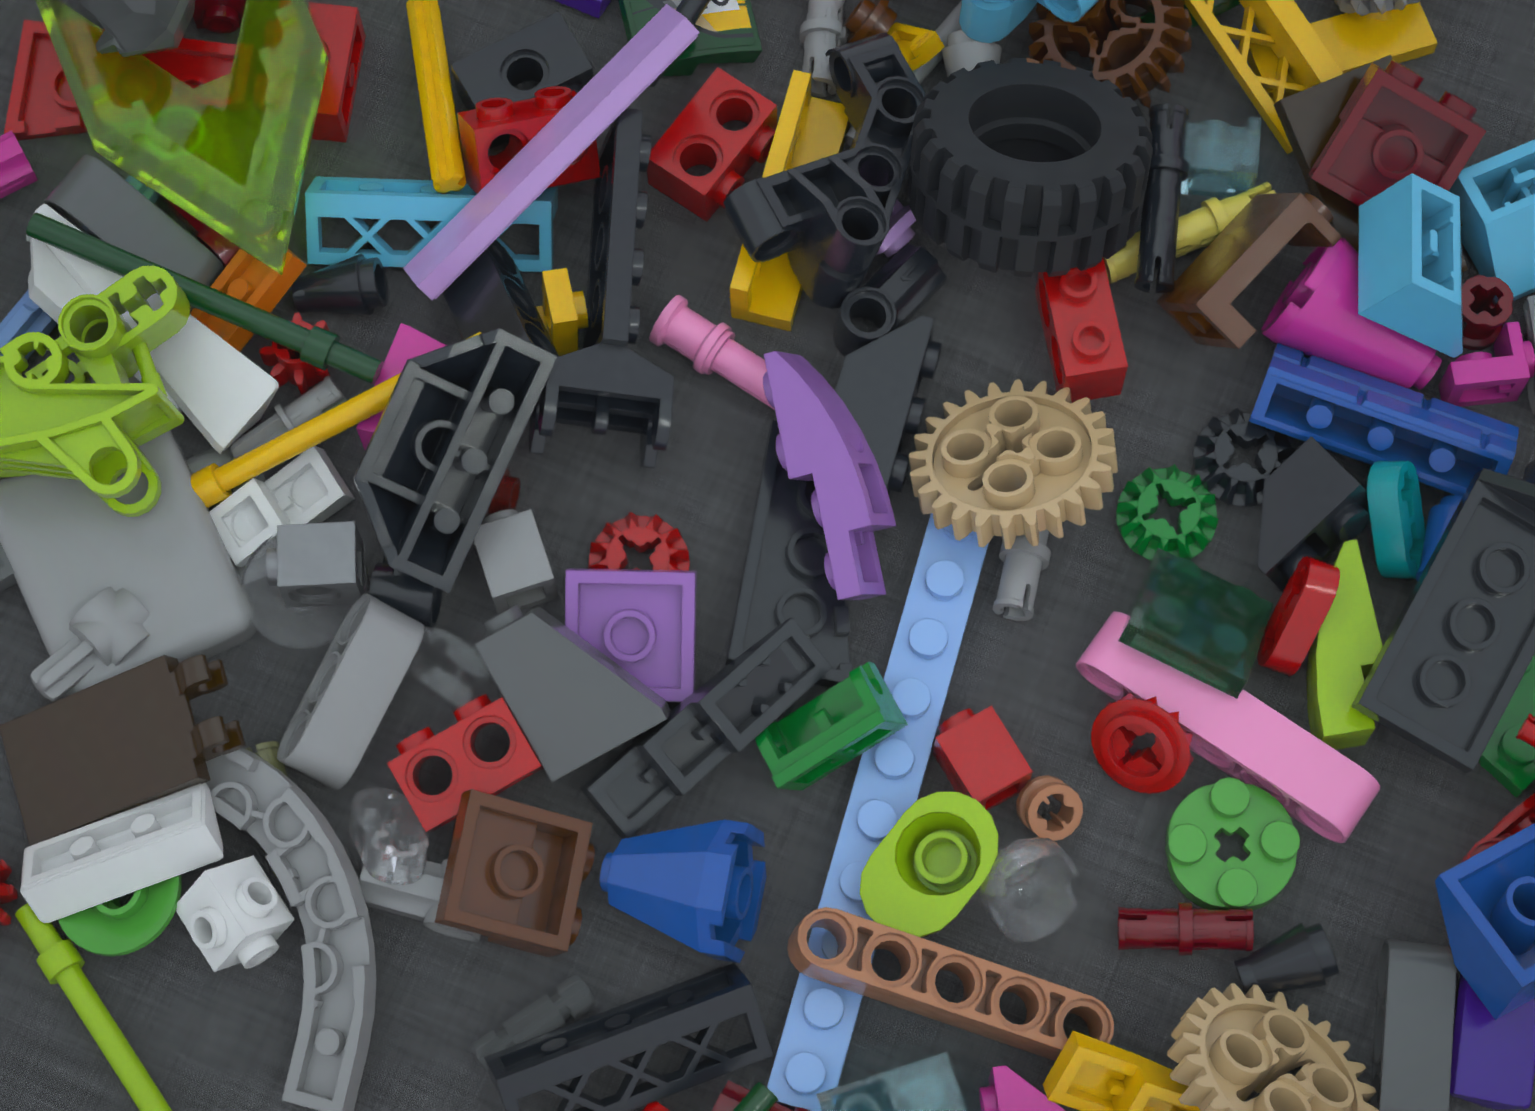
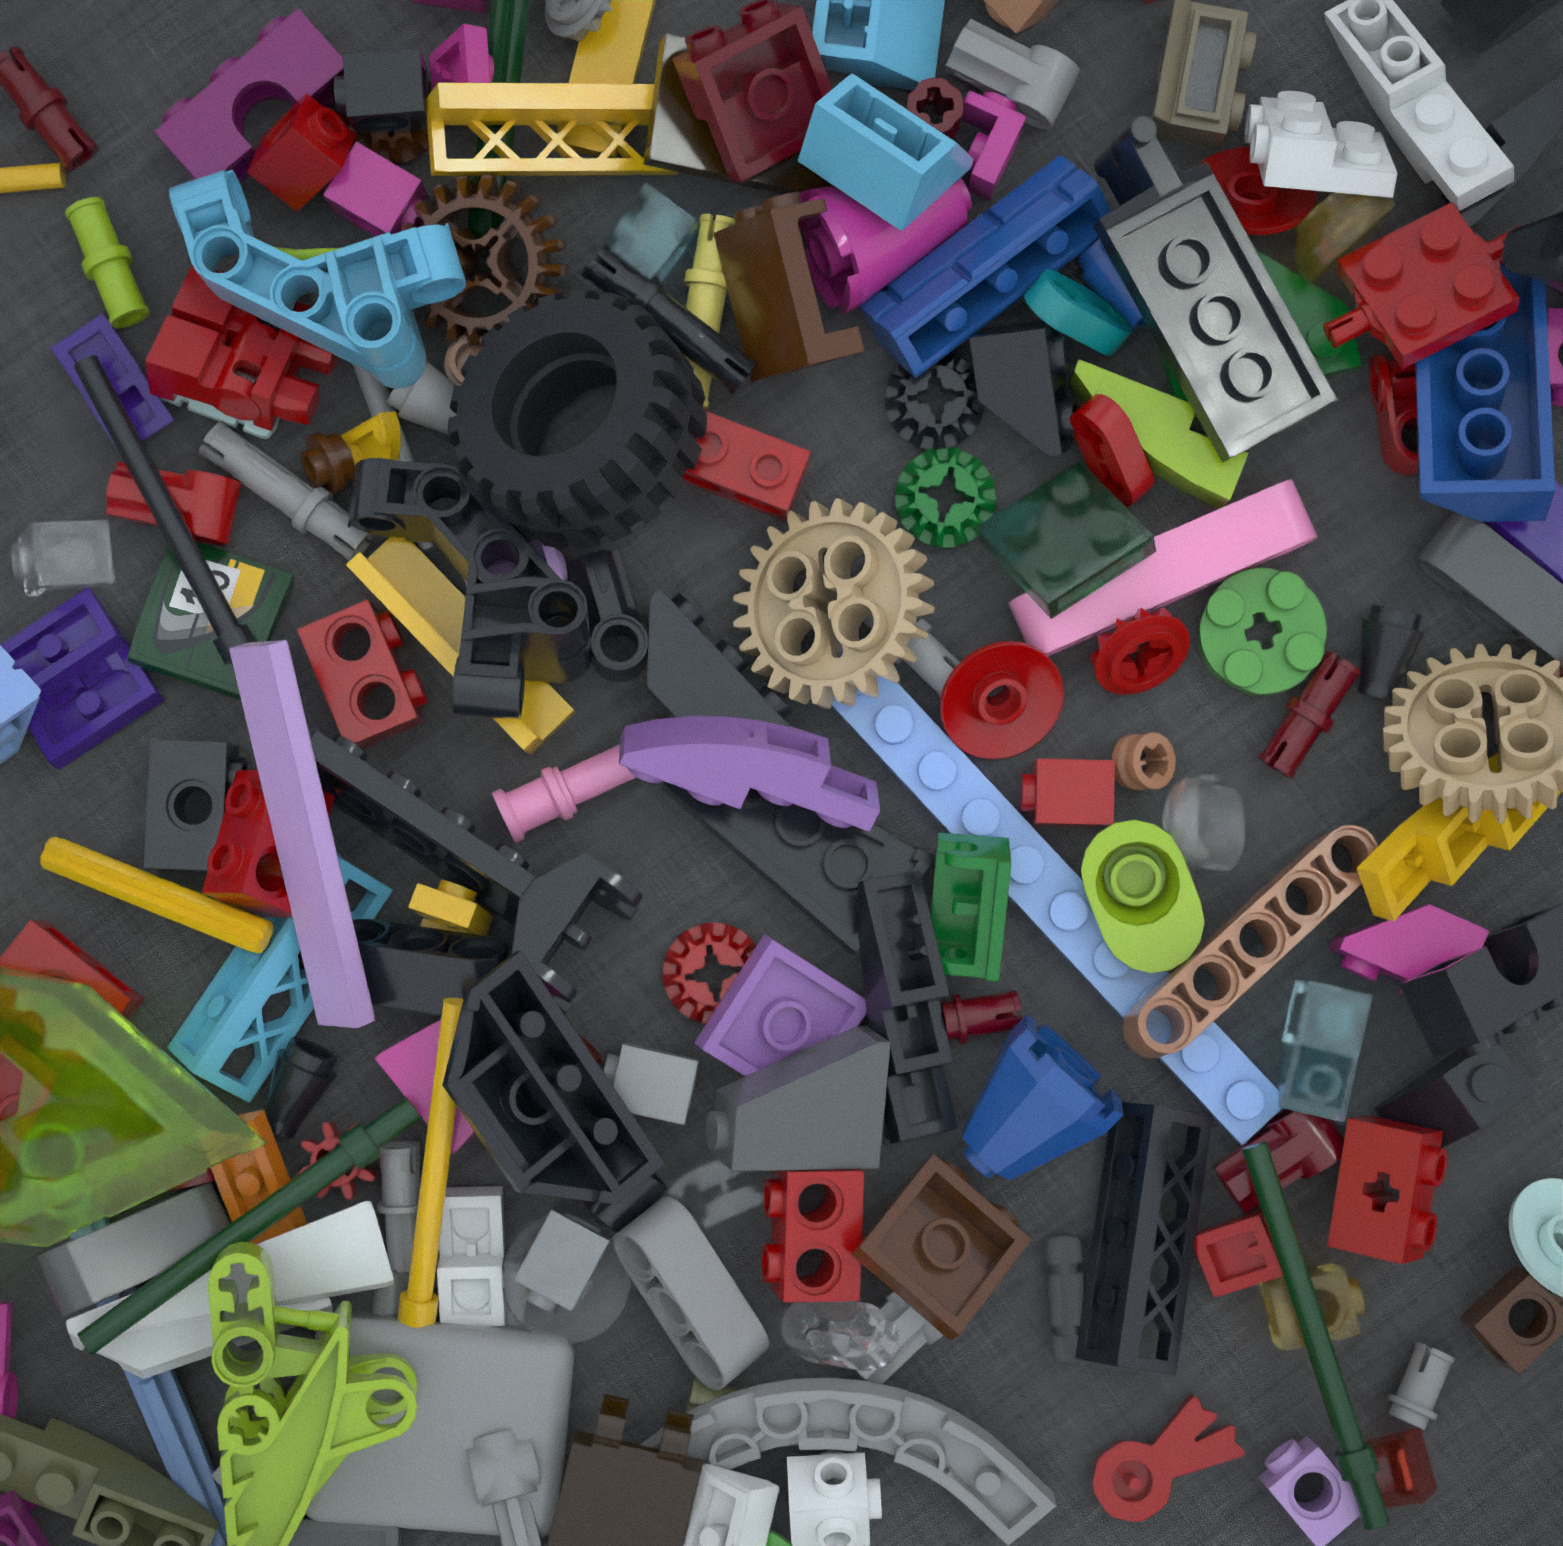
camera: 60 degrees left, 15 degrees up
none -> red dish [940,641,1064,759]
none -> dark red pin [940,990,1023,1045]

